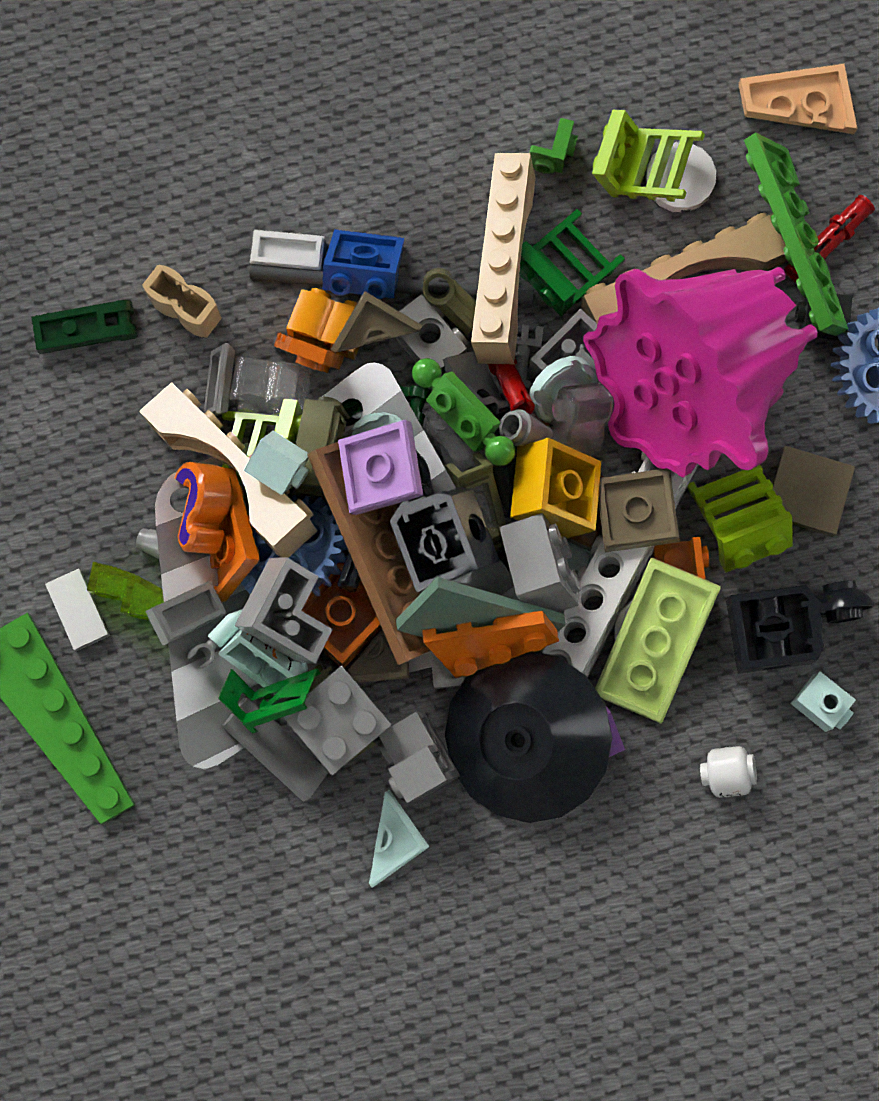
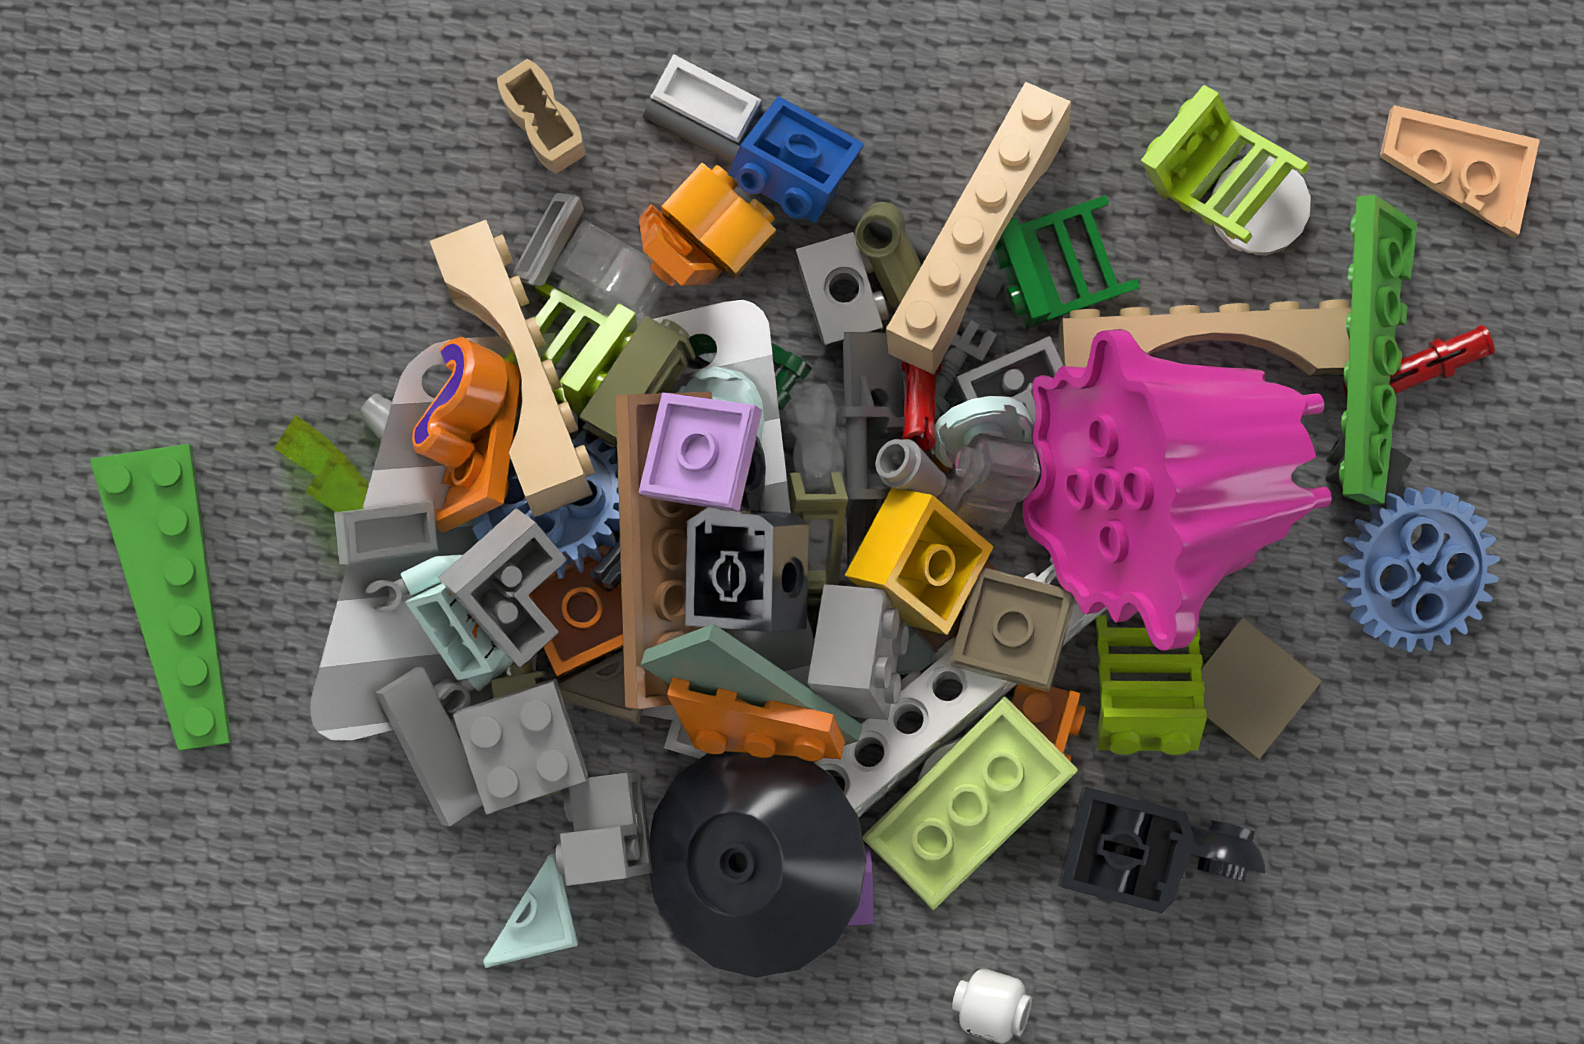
camera: 15 degrees right, 5 degrees up
dark green plate [31,300,138,354] -> none
white tile [45,569,110,651] -> none
green piece [218,668,321,734] -> none
light aqua brick [243,431,309,495] -> none
dark tan tile [331,291,423,353] -> none
bright green plate [412,358,515,466] -> none
bright green bracket [529,118,578,174] -> none
light aqua brick [790,671,856,732] -> none

